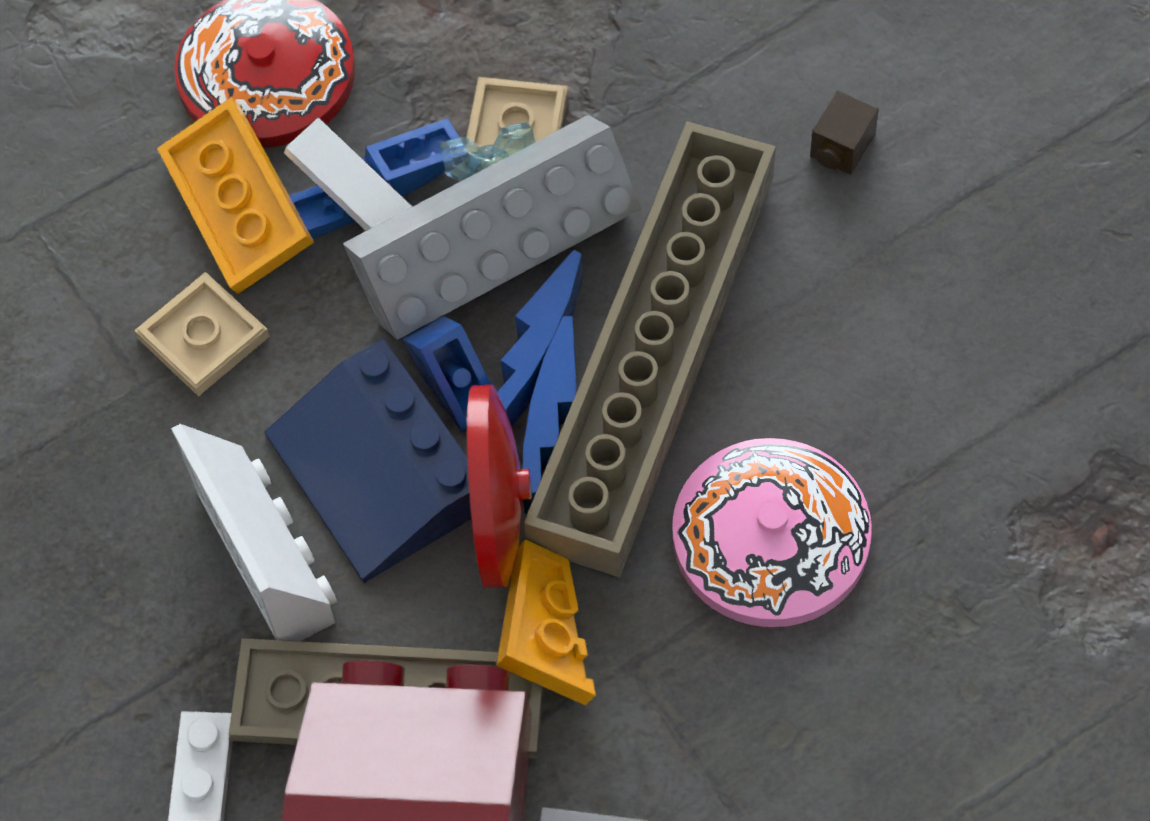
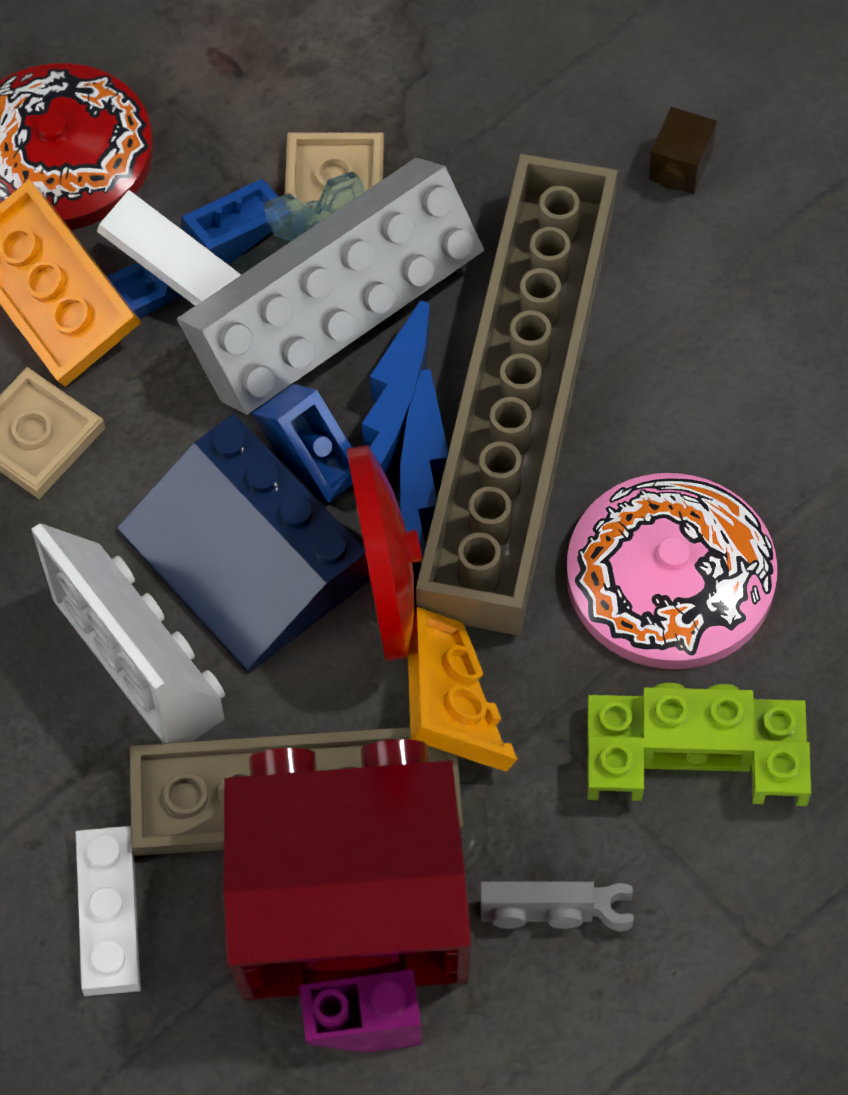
camera: 10 degrees left, 0 degrees up
none -> lime bracket [587,683,811,806]

